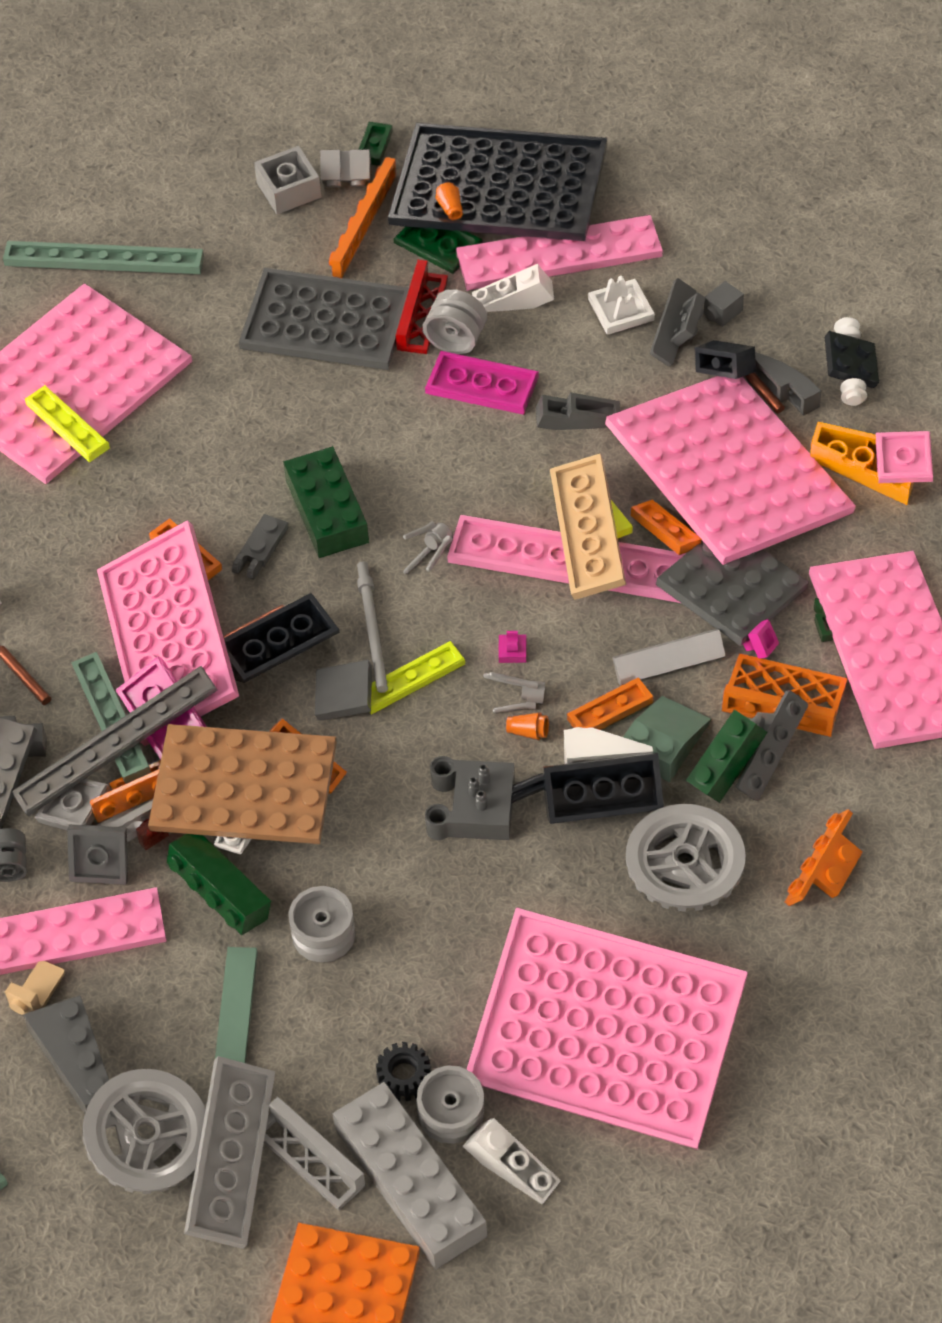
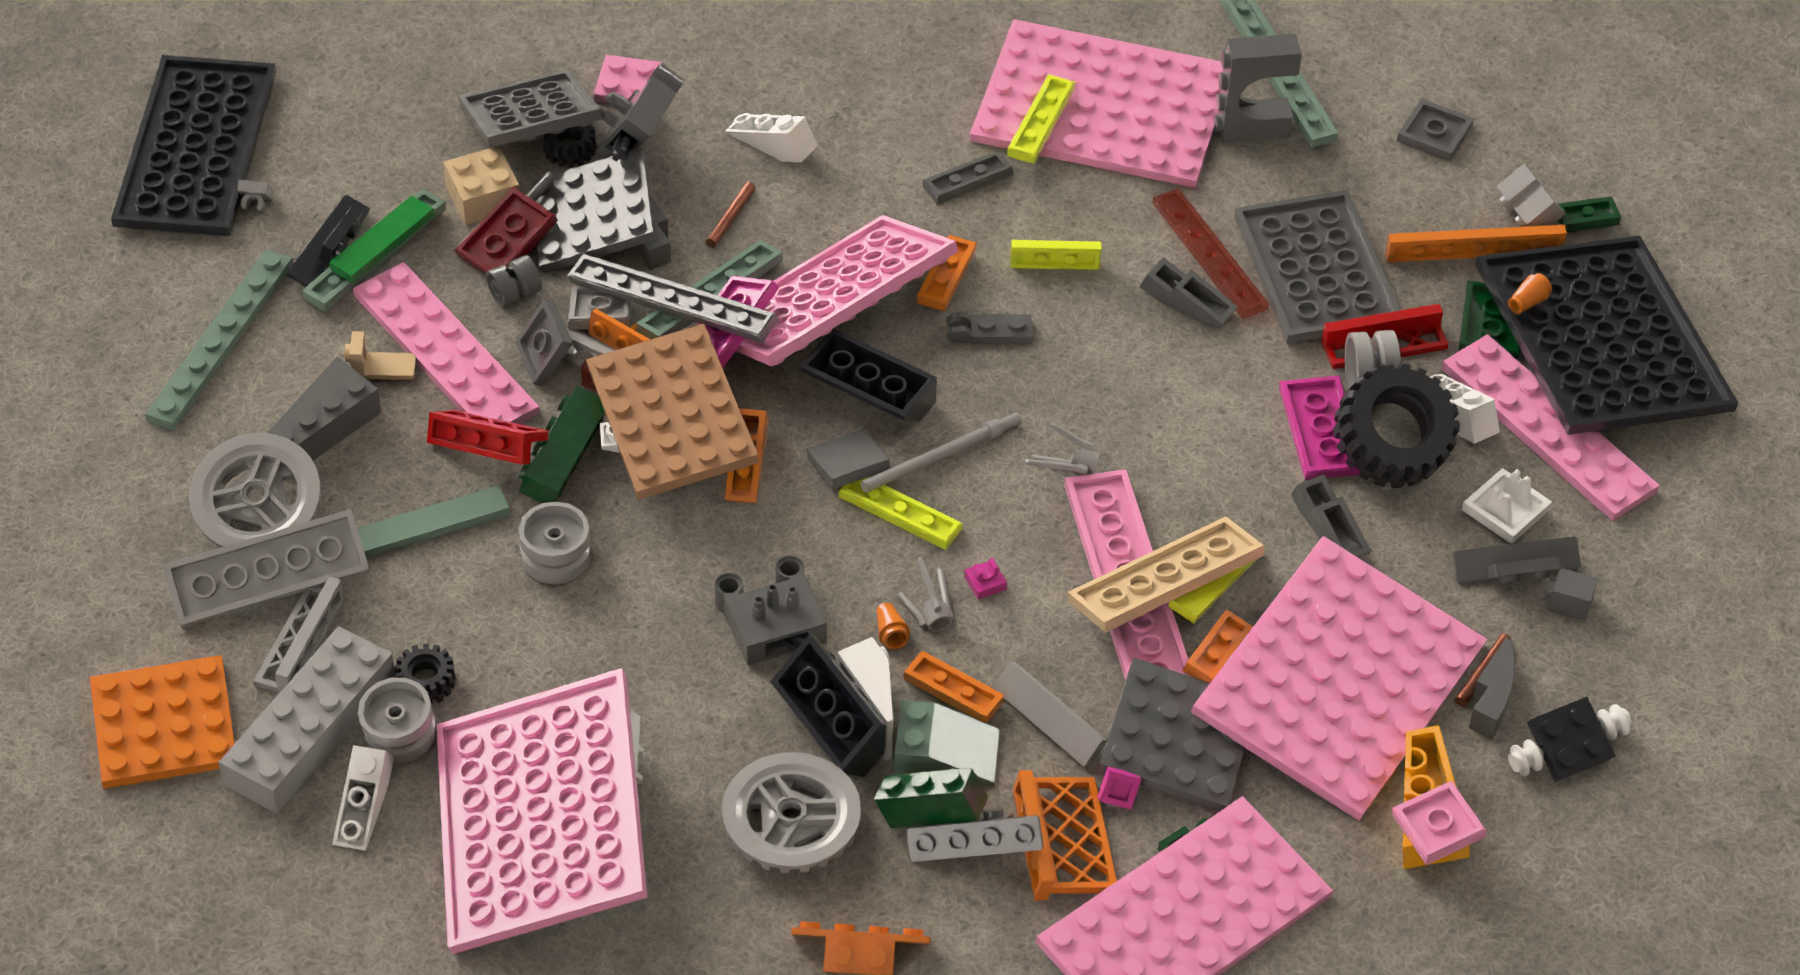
camera: 60 degrees right, 5 degrees down
light grey brick [254,146,321,214] -> none
dark green brick [283,446,369,558] -> none
black brick [695,340,756,379] -> none
none -> red fence [427,410,549,465]
none -> dark grey tile [922,150,1013,205]
none -> neon yellow tile [1010,240,1101,270]
none -> dark grey slope [1139,257,1238,328]
none -> clear red tile [1152,188,1269,320]
none -> dark grey arch [1213,34,1302,143]
none -> black tyre [1333,363,1460,488]
none -> dark grey tile [1397,98,1474,161]

